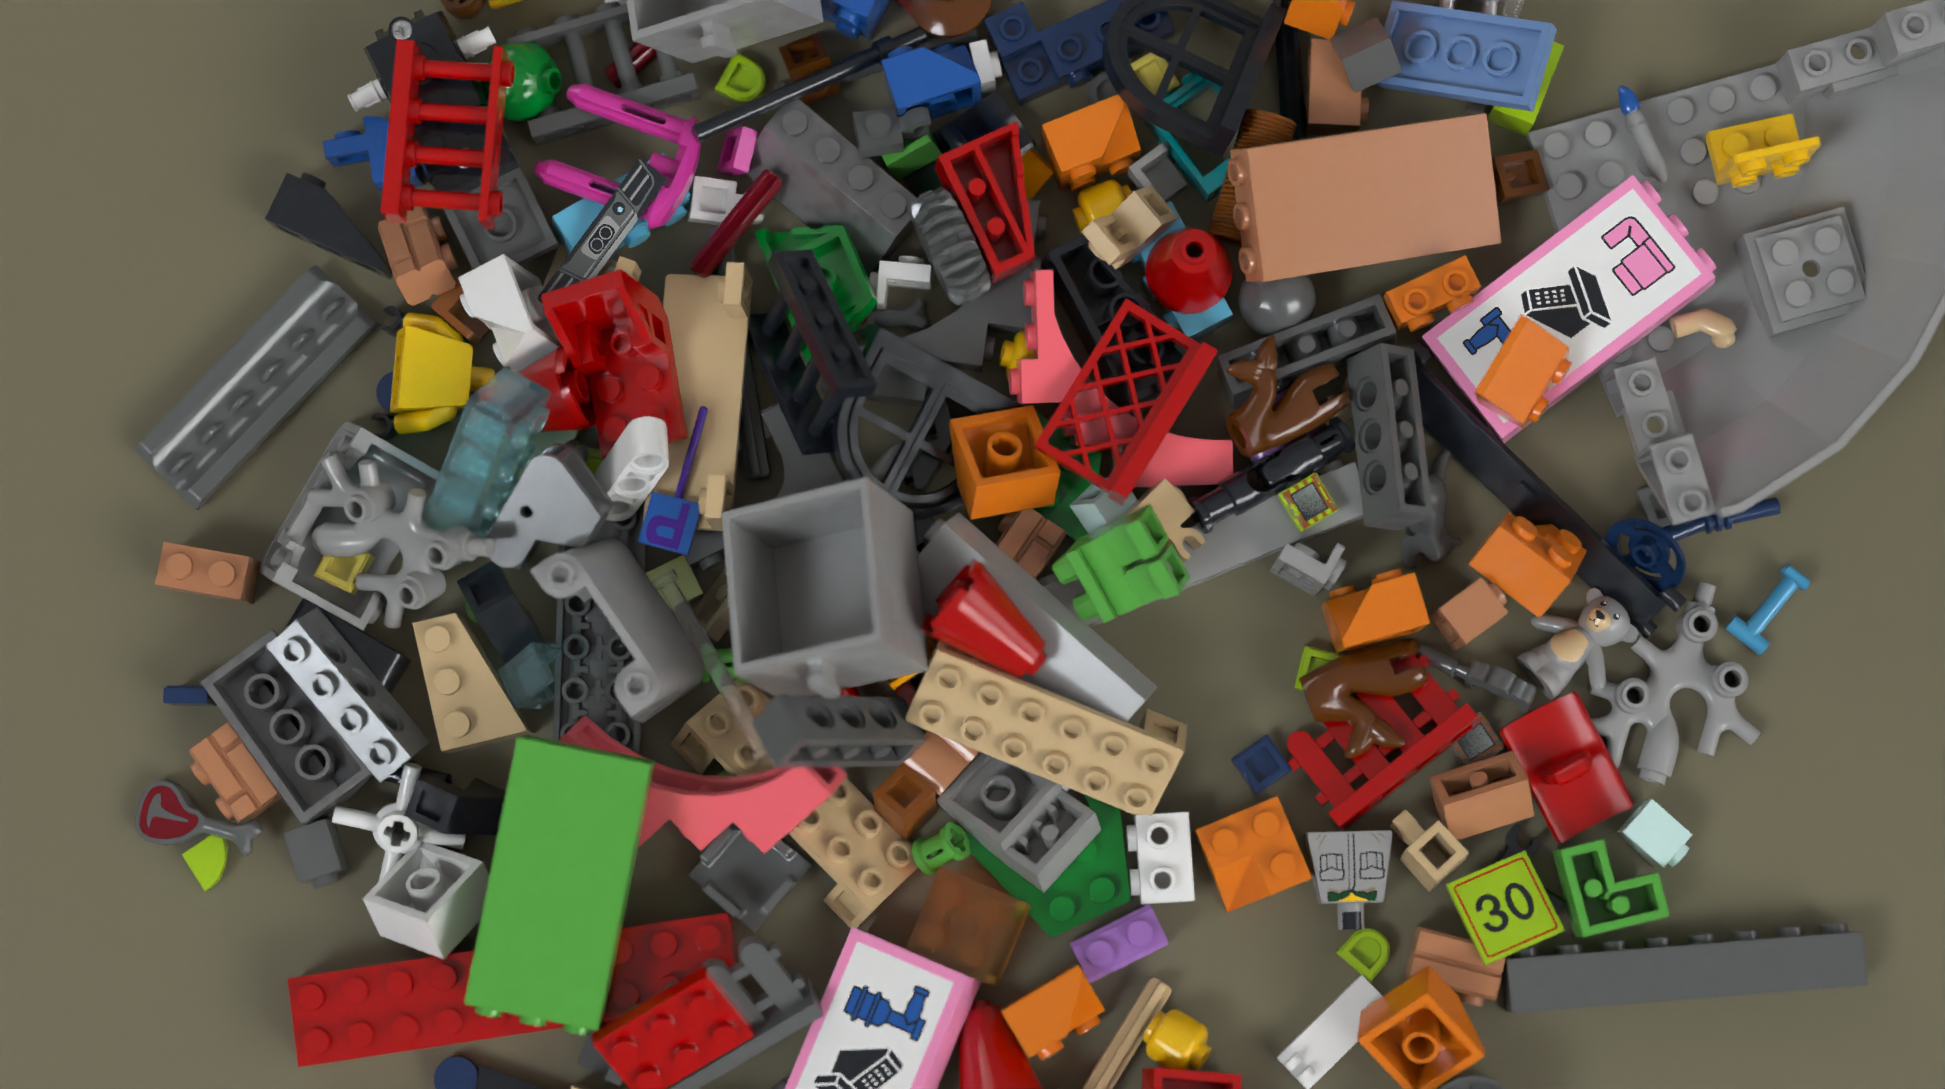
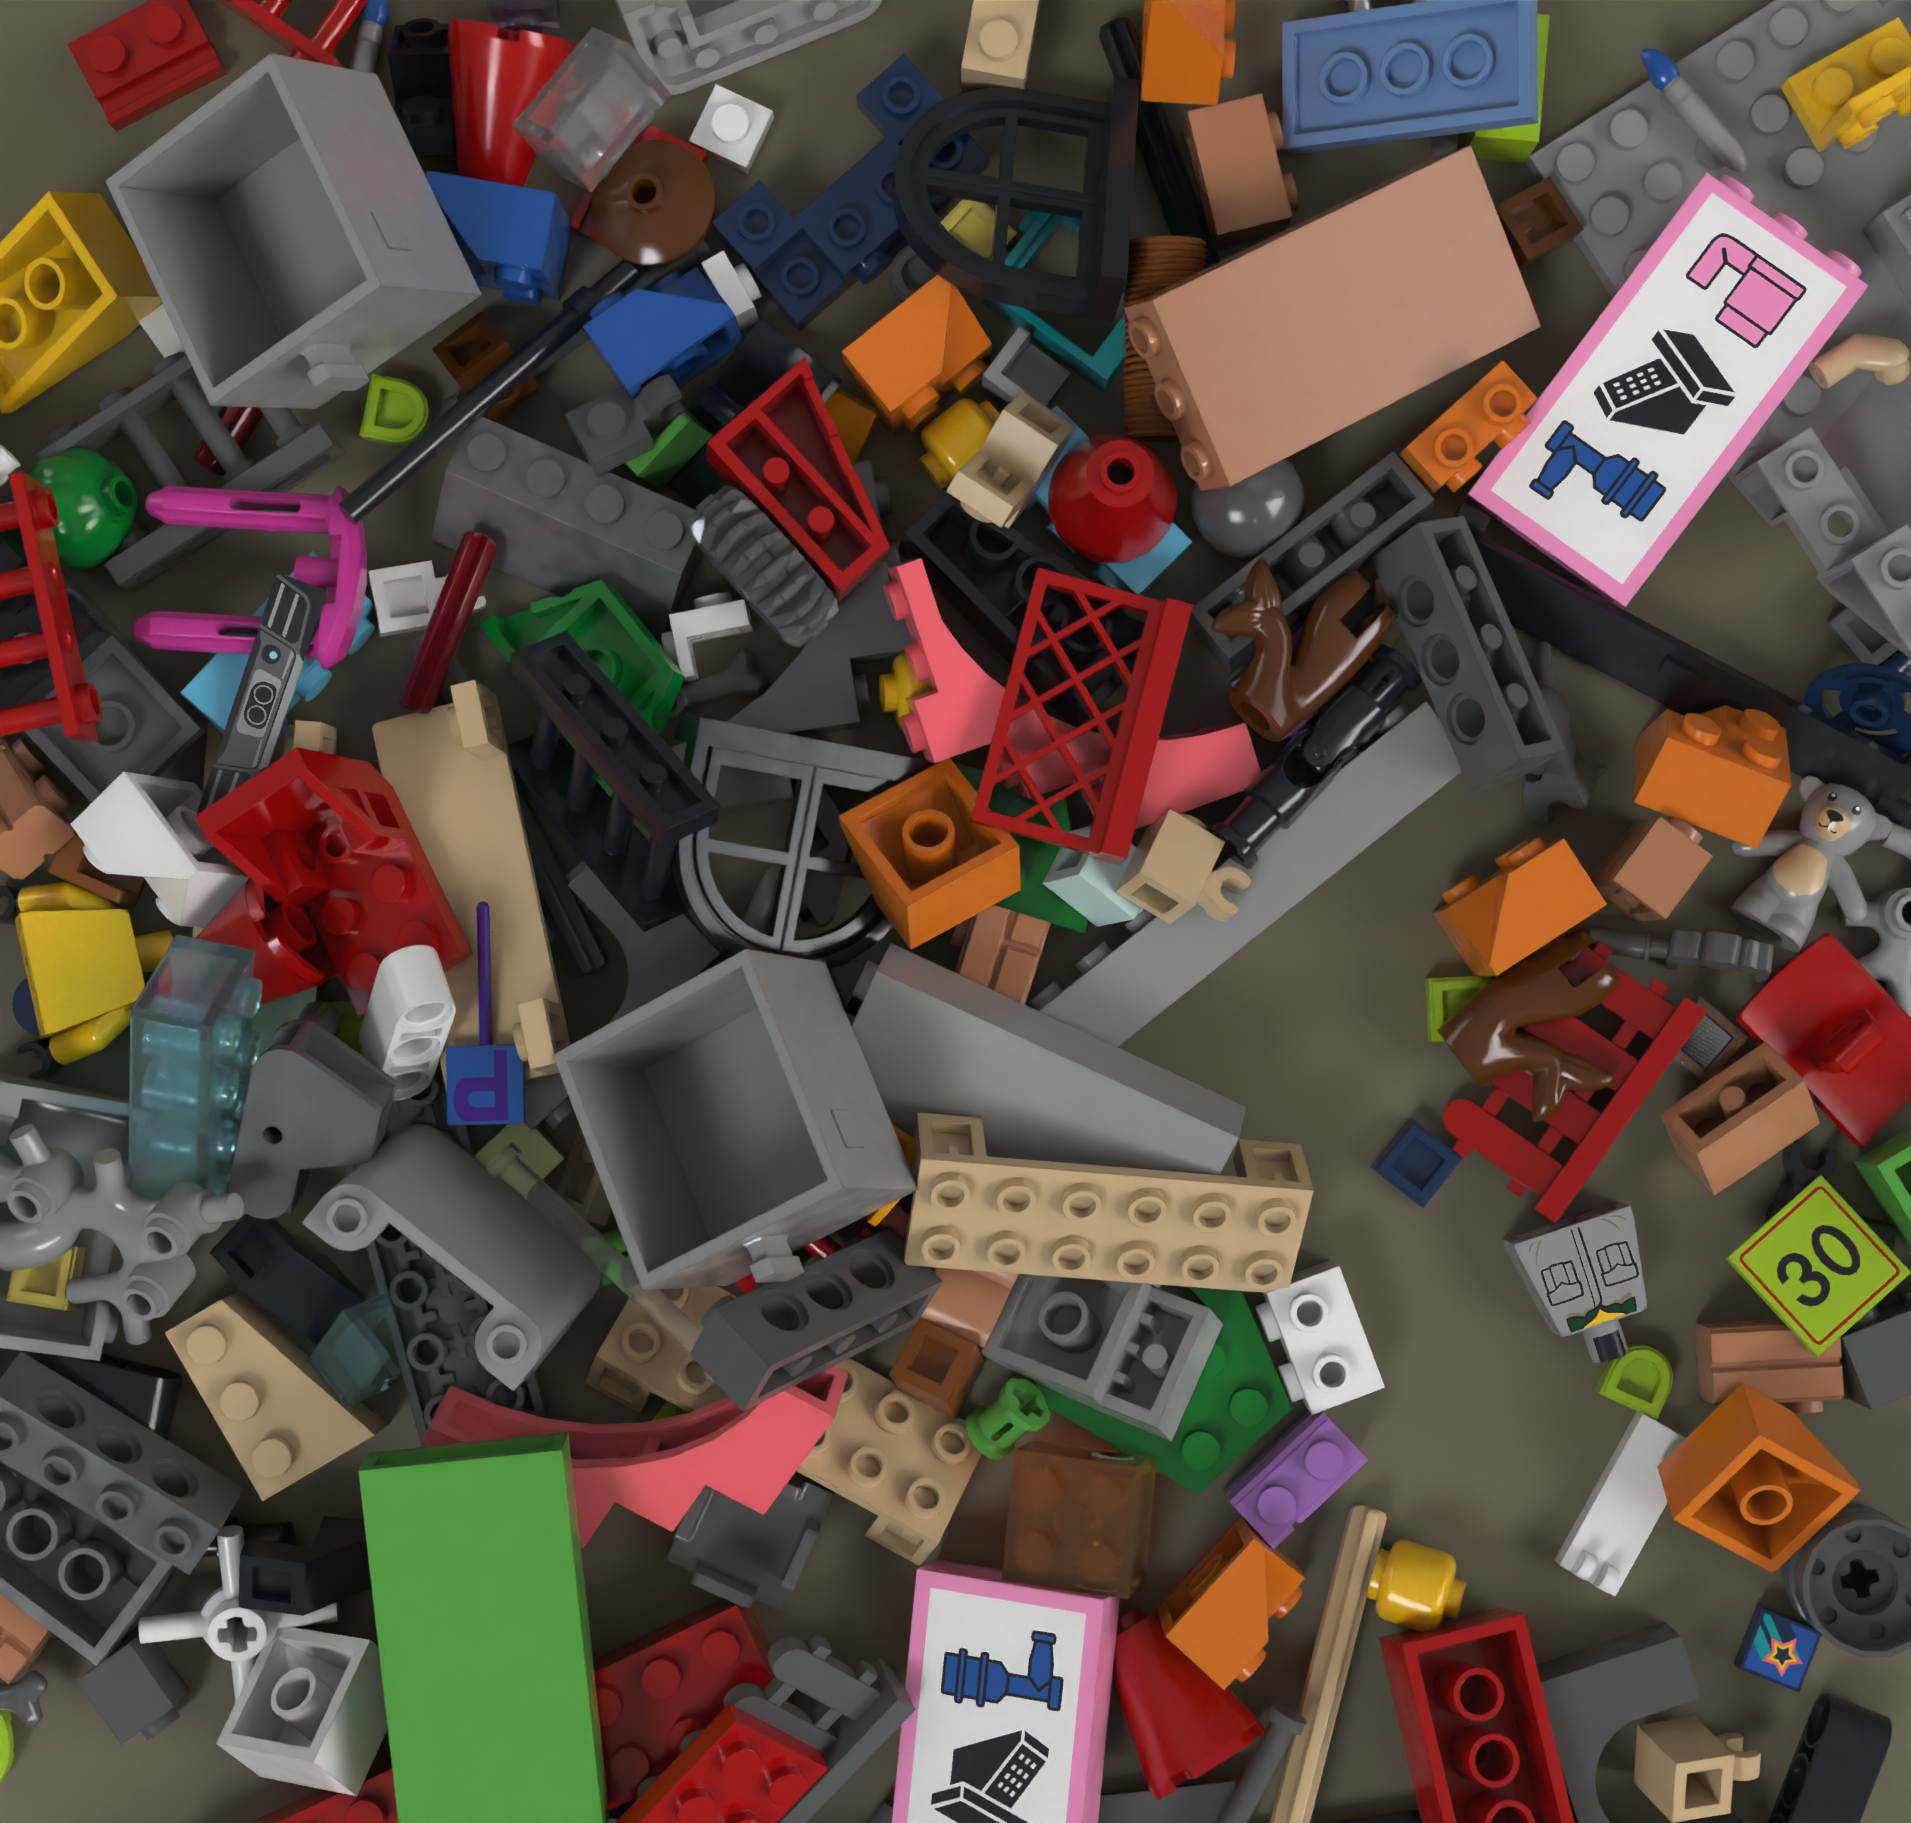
camera: 20 degrees left, 5 degrees up
dark pink tile [716,126,758,177] -> none
red cone [920,559,1047,678] -> none
bright green hips [1052,504,1191,623] -> none
orange slope [1193,796,1312,912] -> none
light grey bracket [1269,543,1347,597] -> none
tile [1277,472,1339,533] -> none
dark grey panel [1330,17,1402,92] -> none
tan brick [1389,809,1469,892] -> none
orange slope [1475,314,1572,429] -> none

